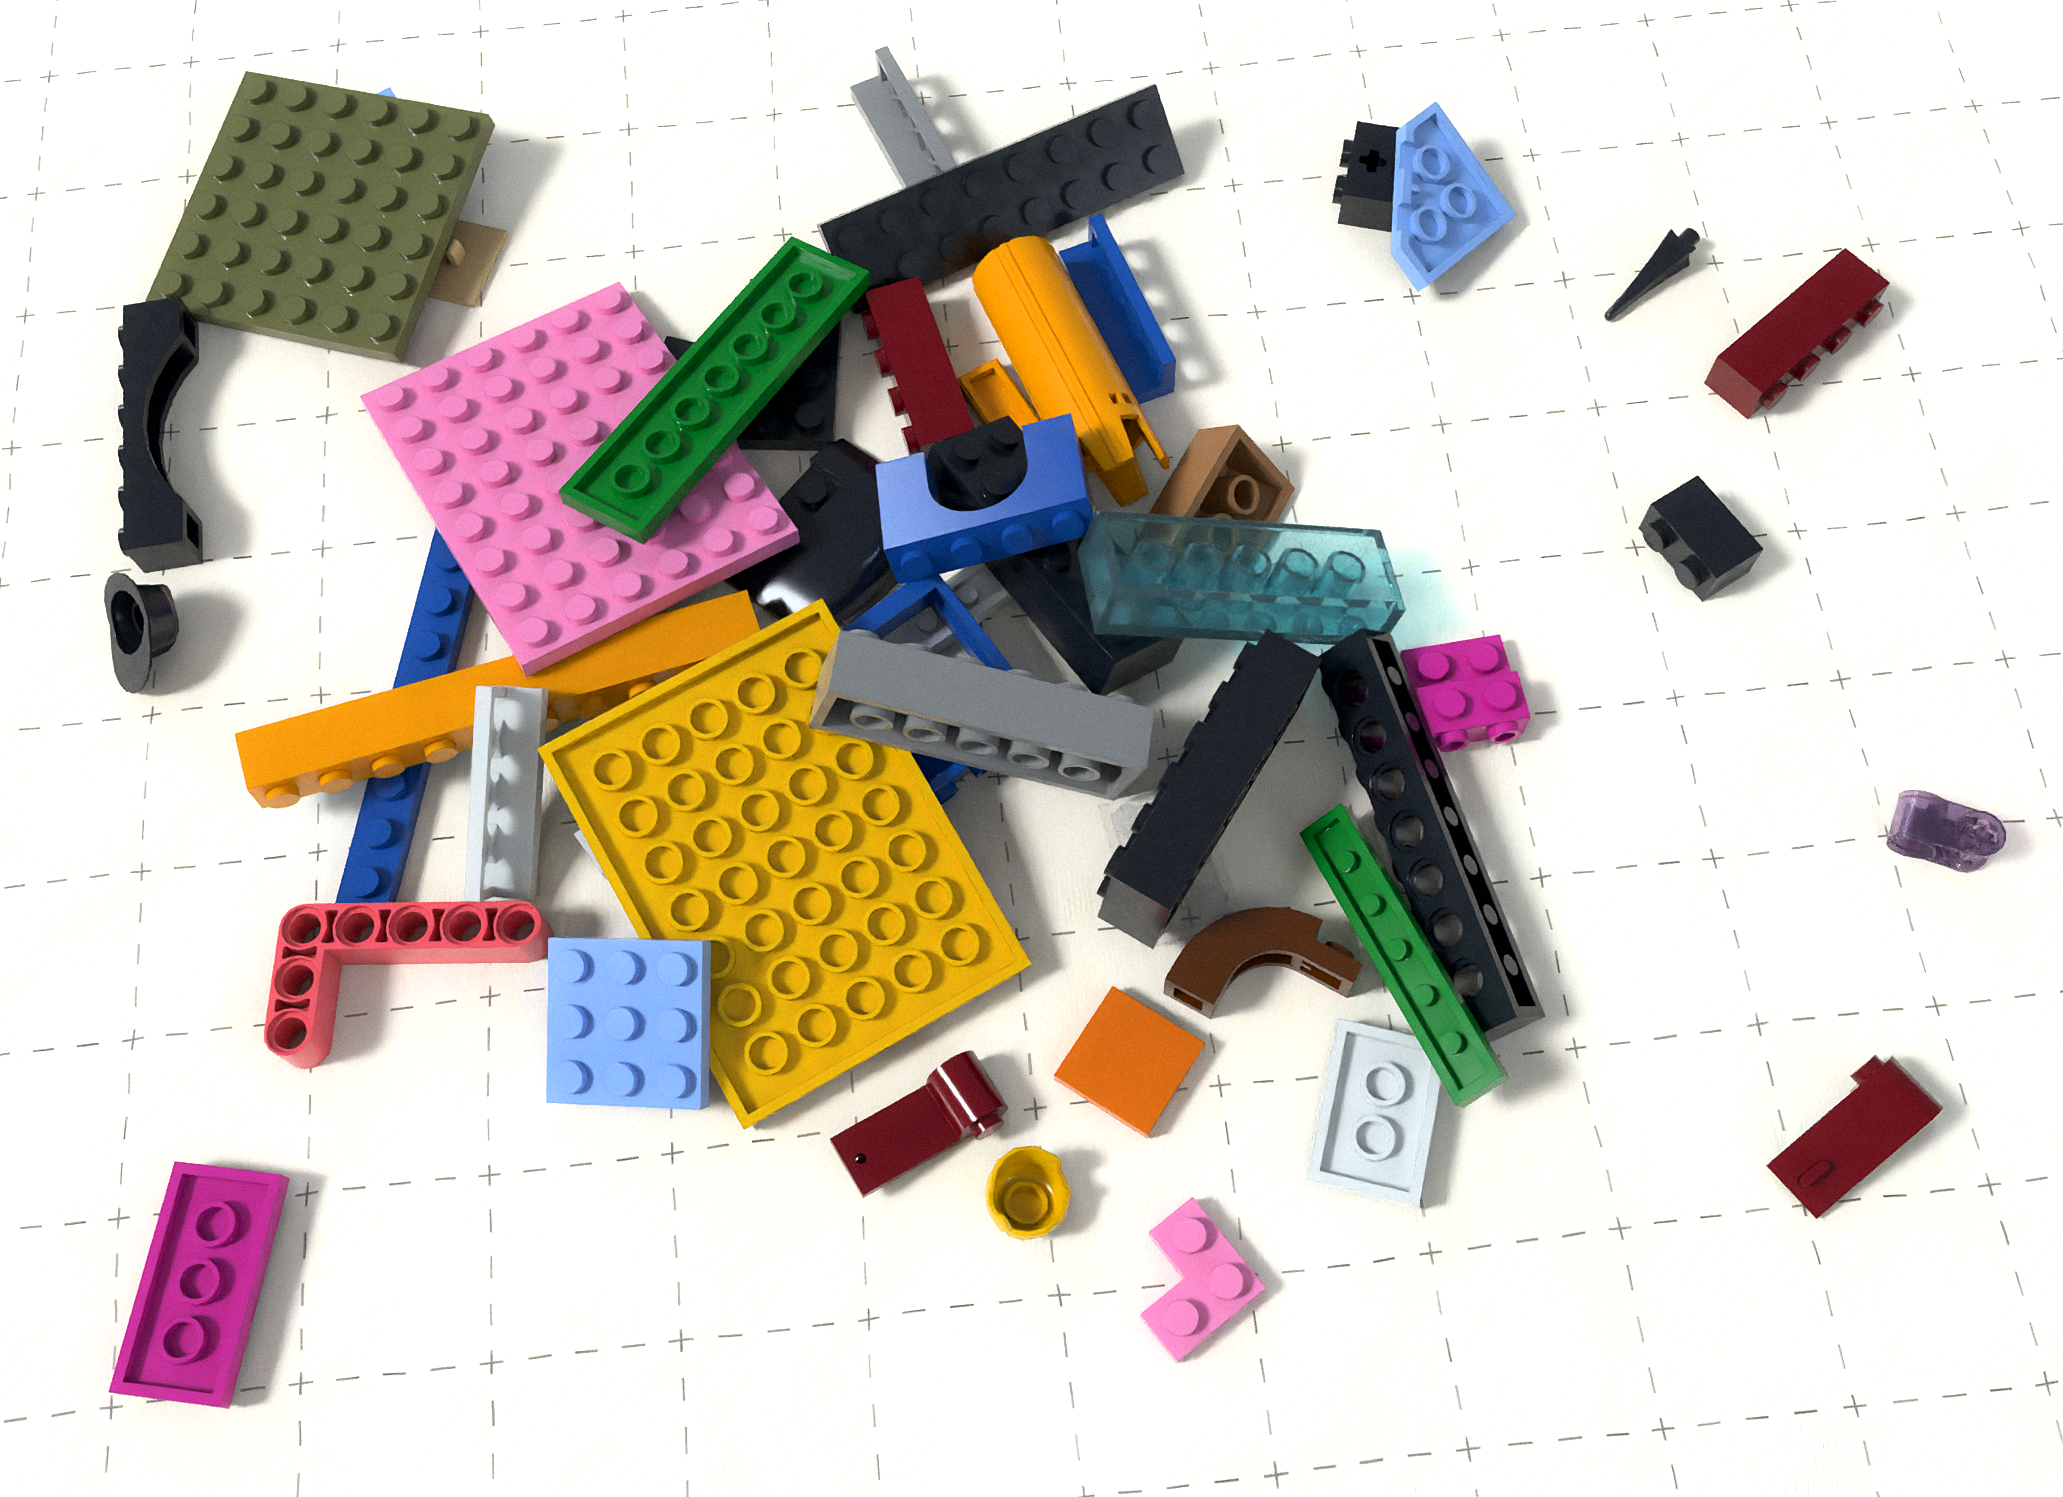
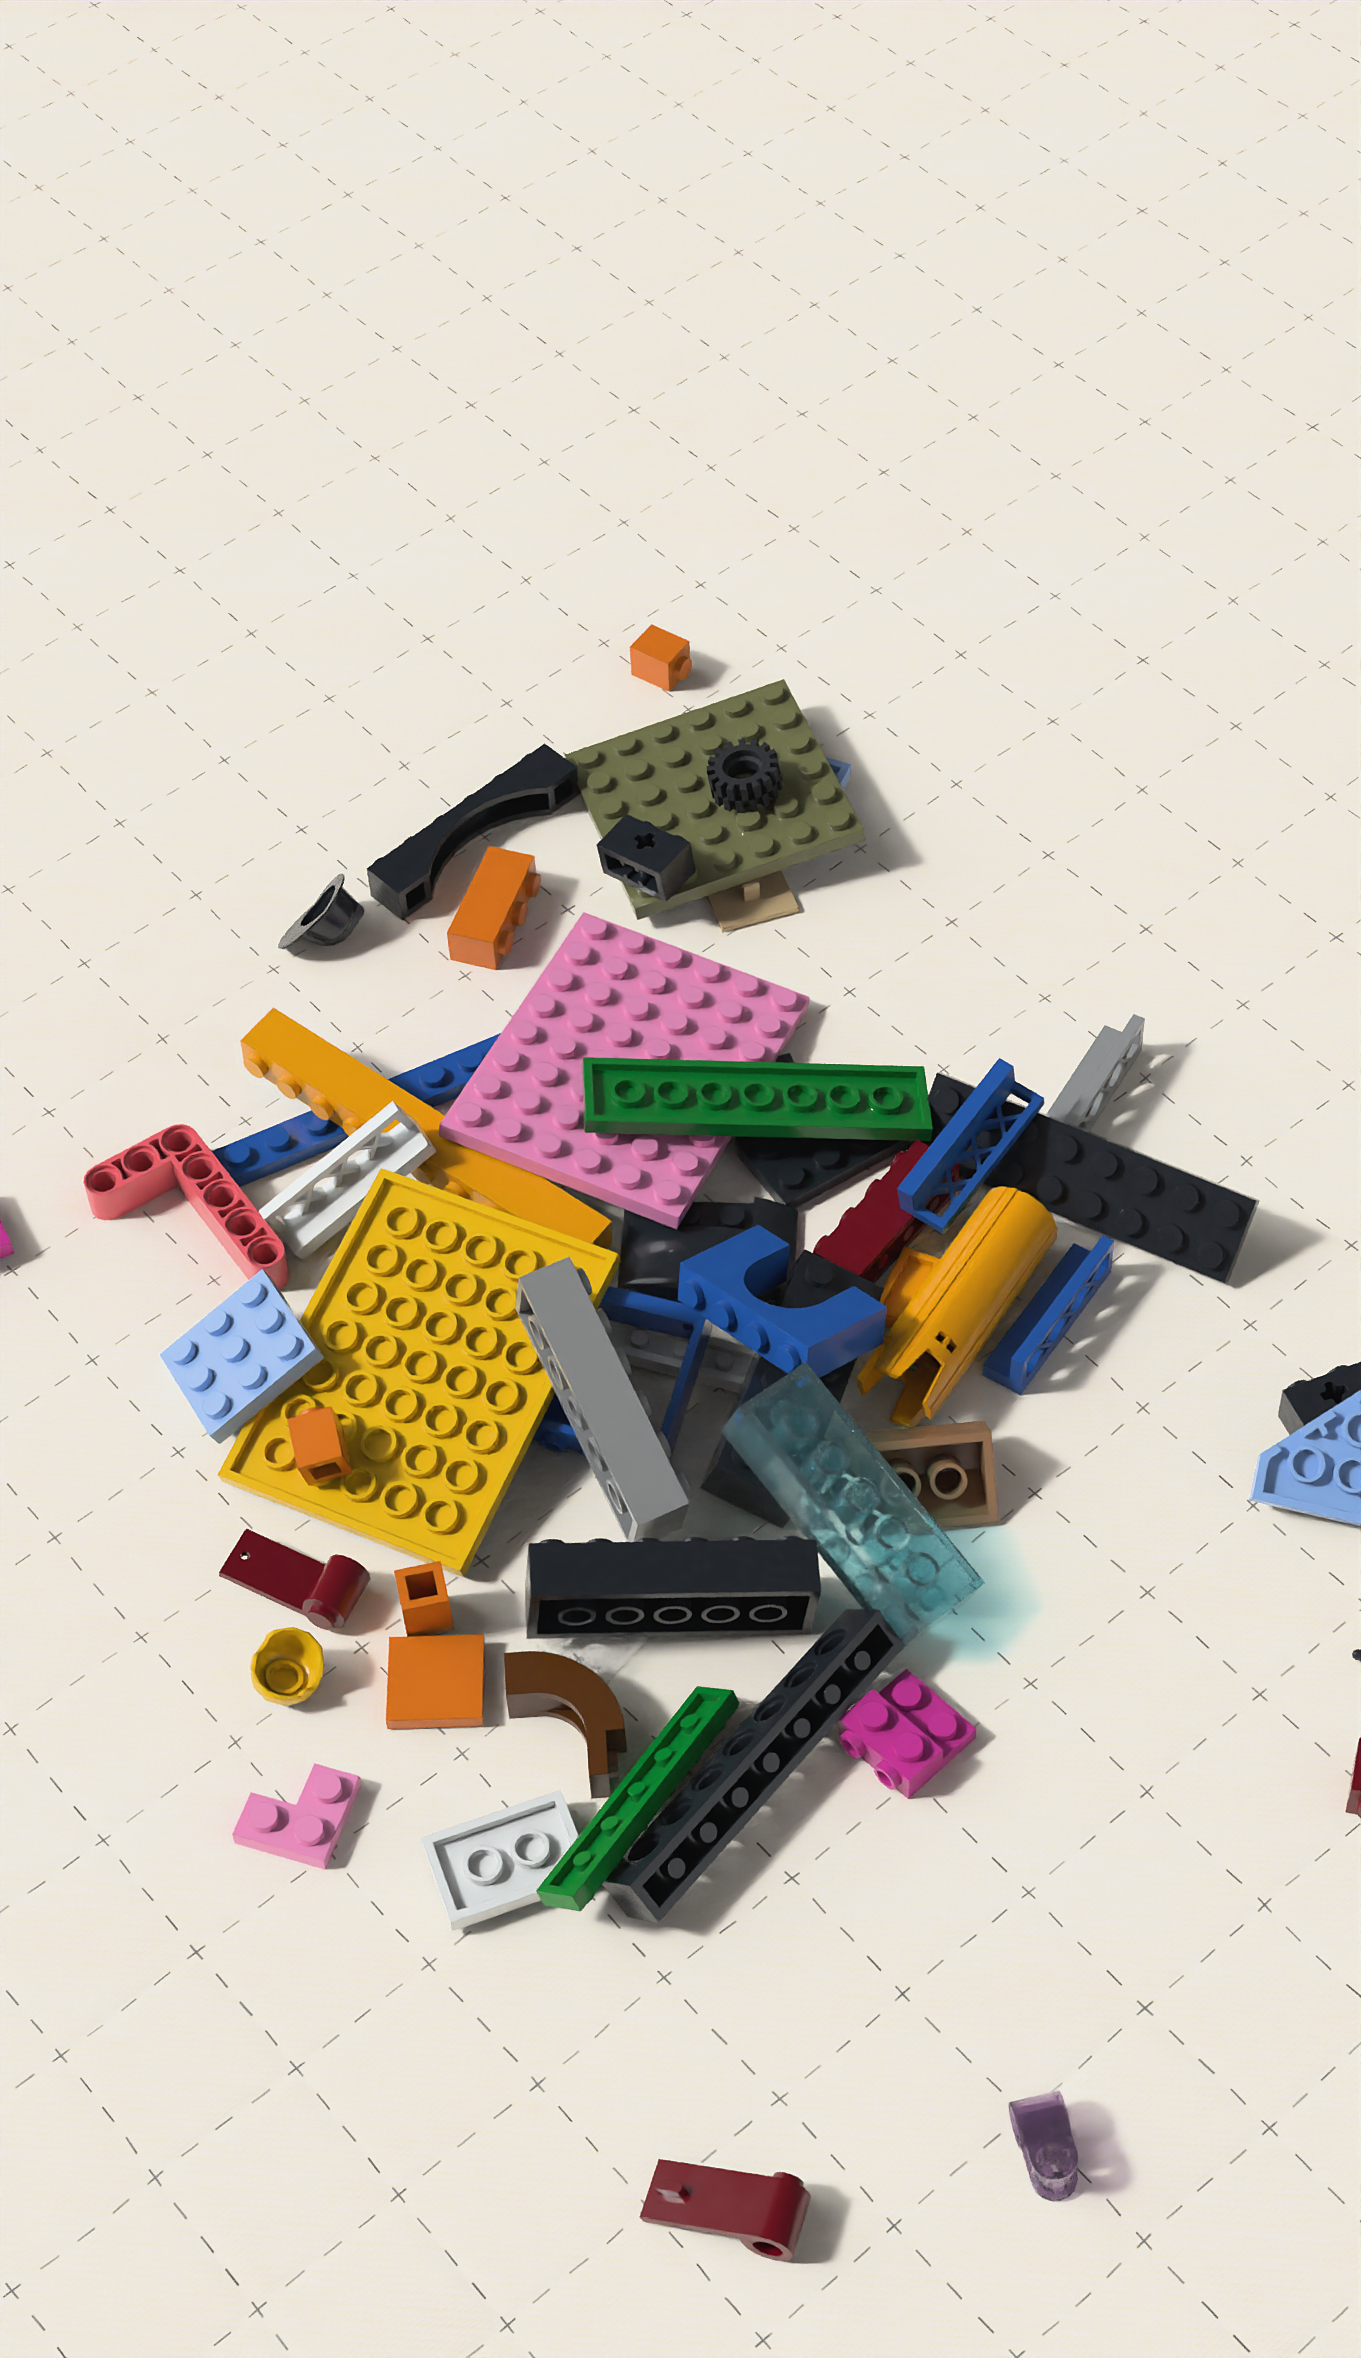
camera: 55 degrees right, 15 degrees down
black brick [1638,475,1764,601] -> none
none -> orange brick [287,1406,353,1486]
none -> orange brick [394,1561,454,1636]
none -> orange brick [447,846,541,970]
none -> black brick [596,814,696,902]
none -> orange brick [630,624,692,692]
none -> black tyre [707,739,782,813]
none -> blue fence [897,1058,1045,1234]

